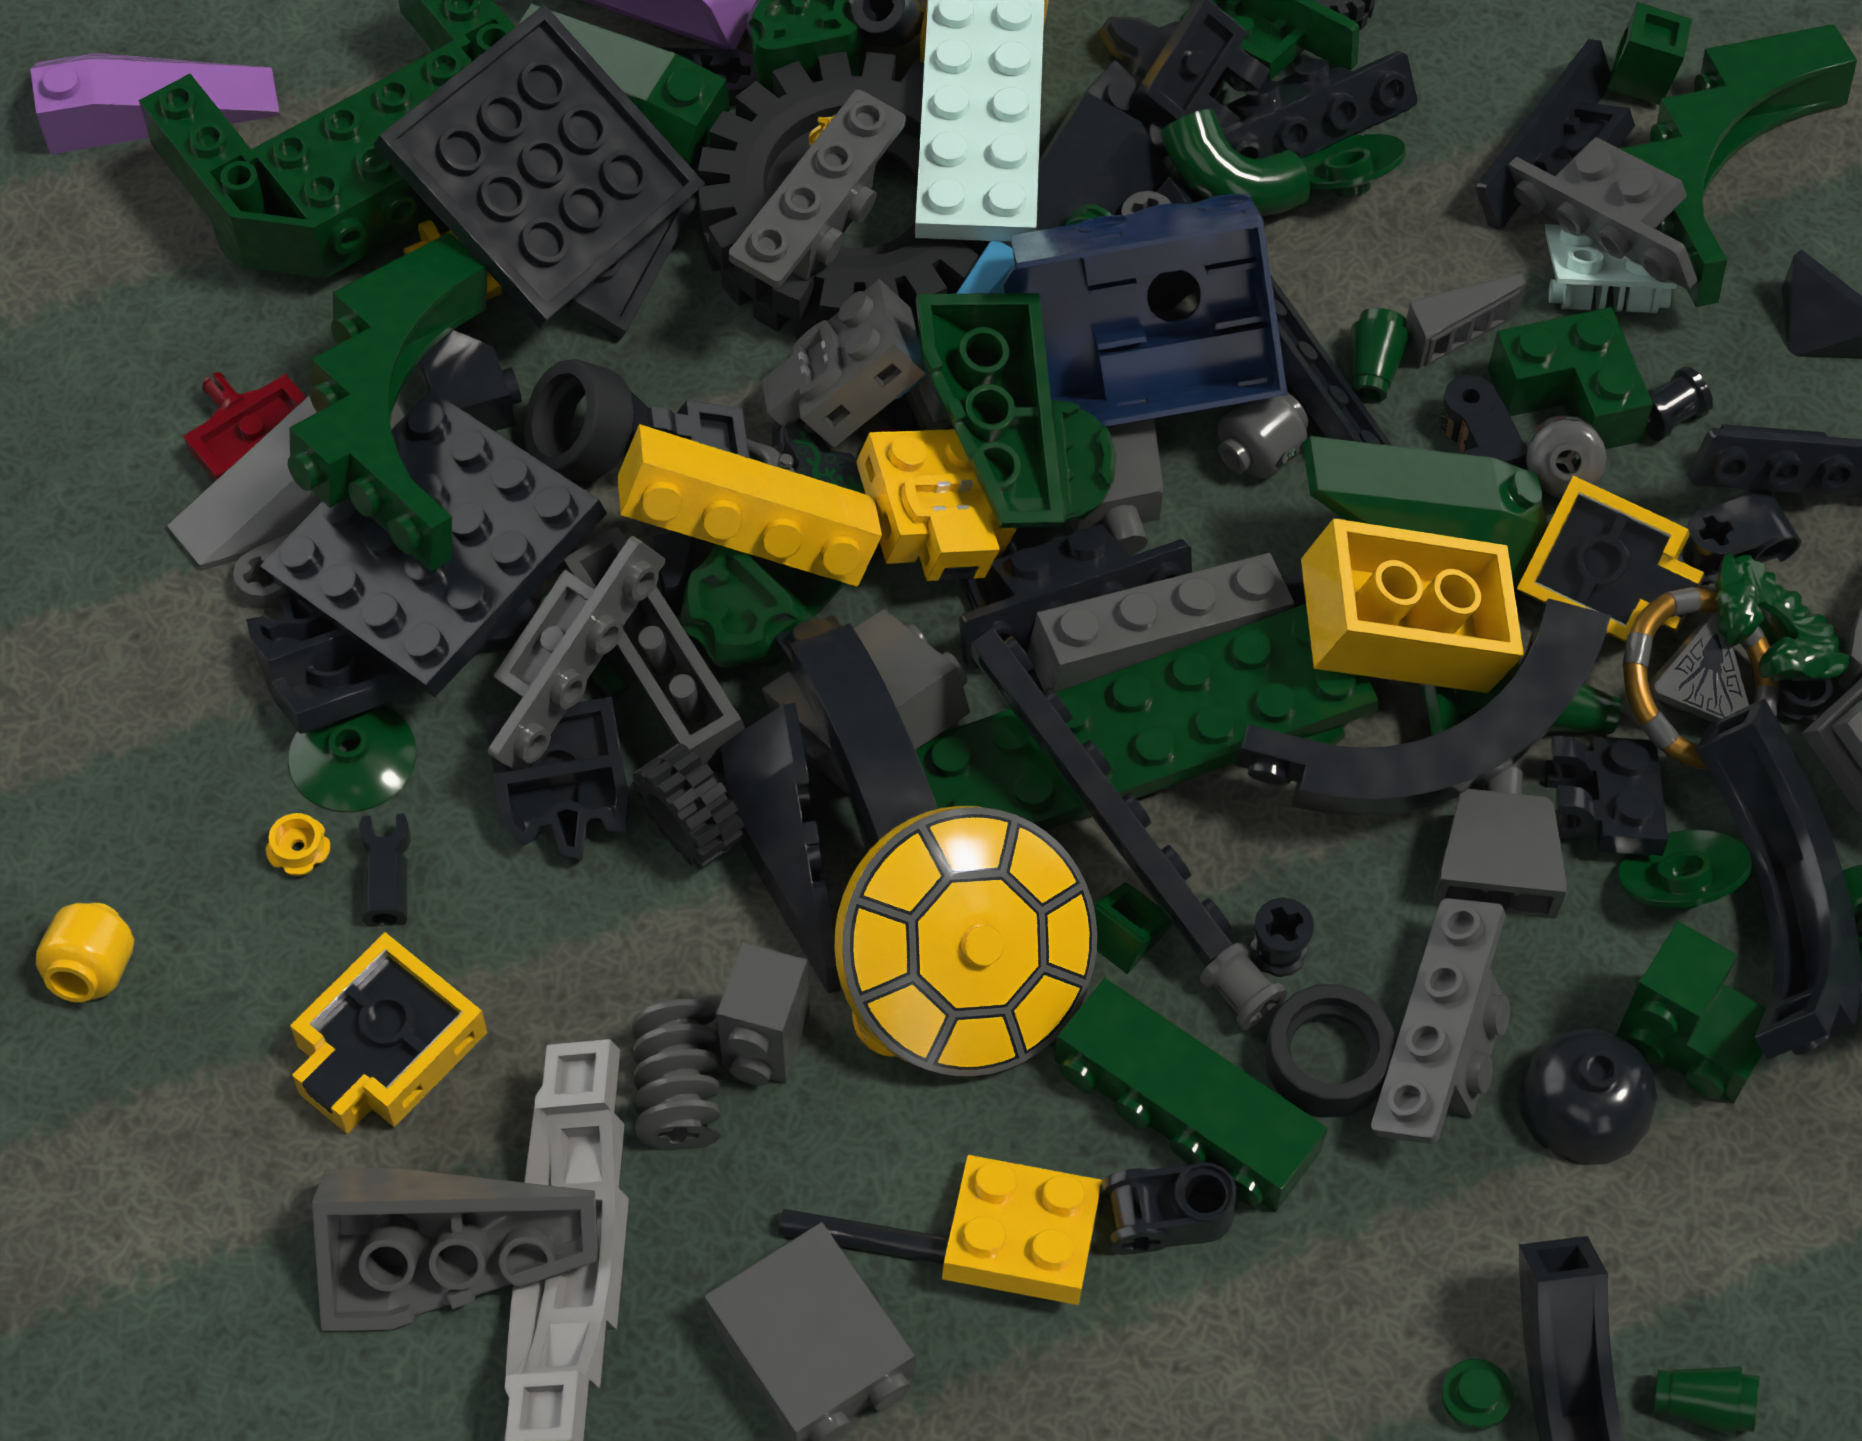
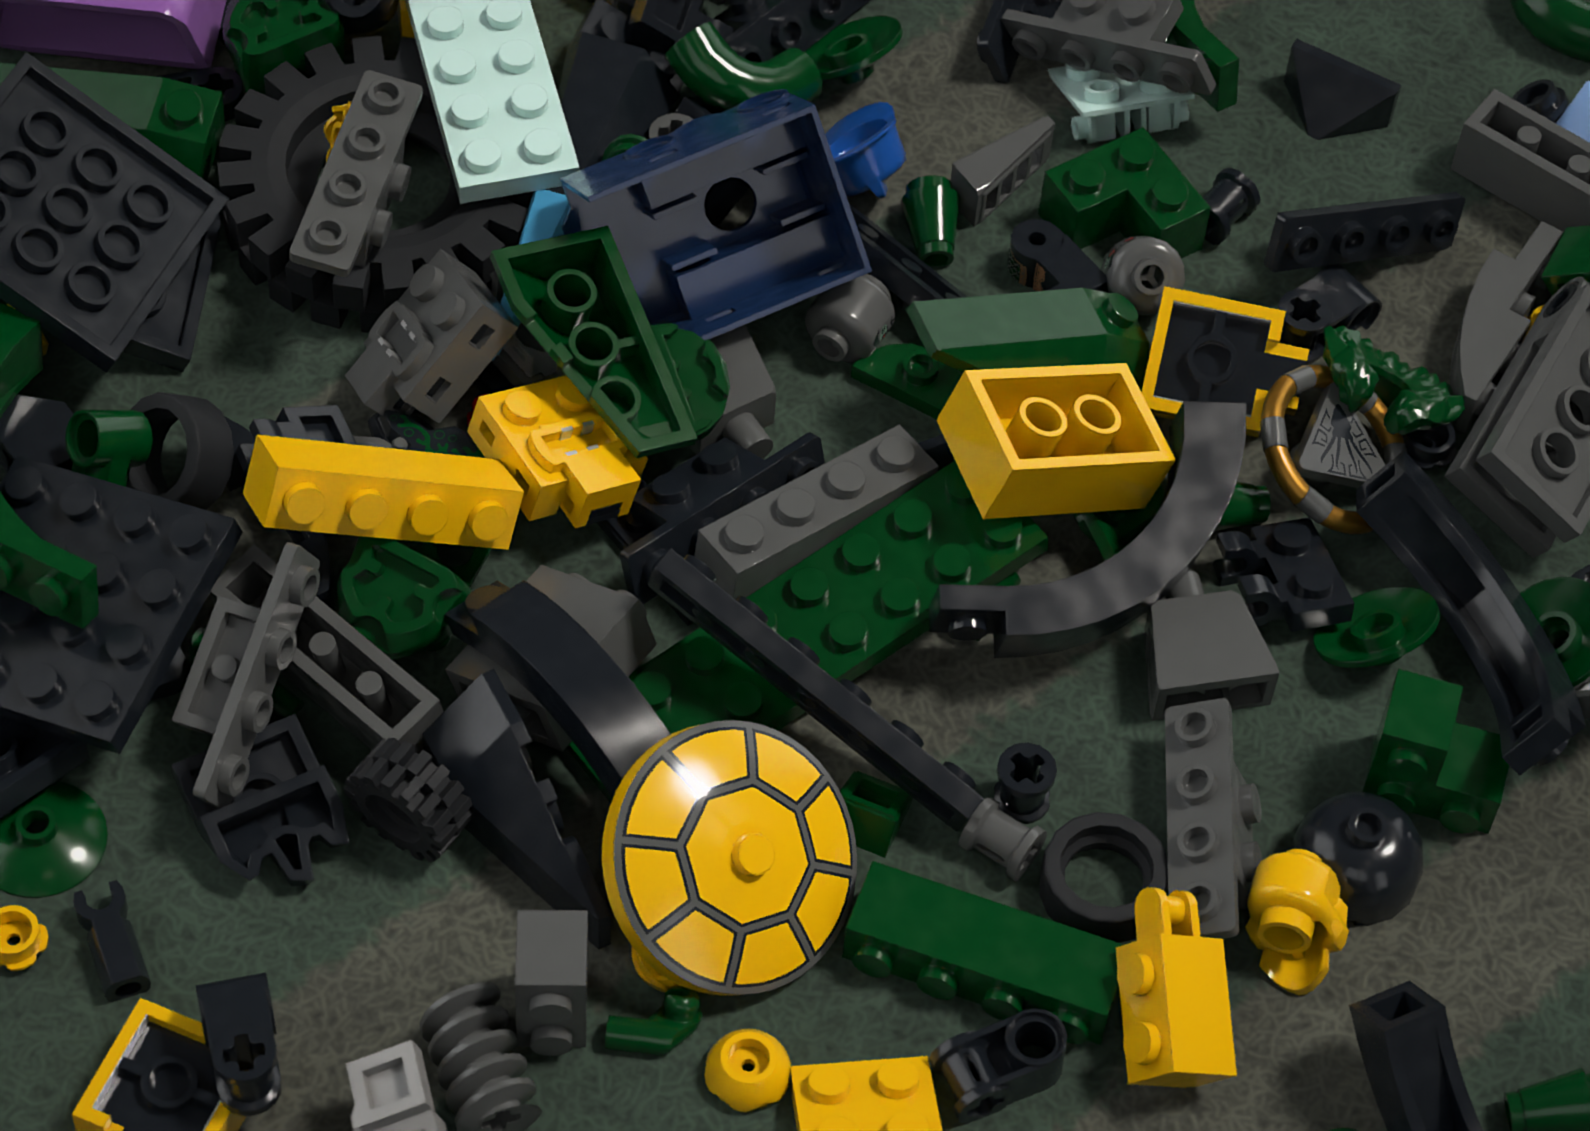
camera: 20 degrees left, 5 degrees down
none -> dark green piece [65,410,153,487]
none -> black piece [195,972,282,1116]
none -> dark green arm [605,986,703,1055]
none -> yellow plate [705,1029,791,1112]
none -> blue piece [825,102,906,199]
none -> dark green plate [851,344,961,420]
none -> yellow brick [1116,887,1237,1088]
none -> yellow head [1246,849,1349,996]

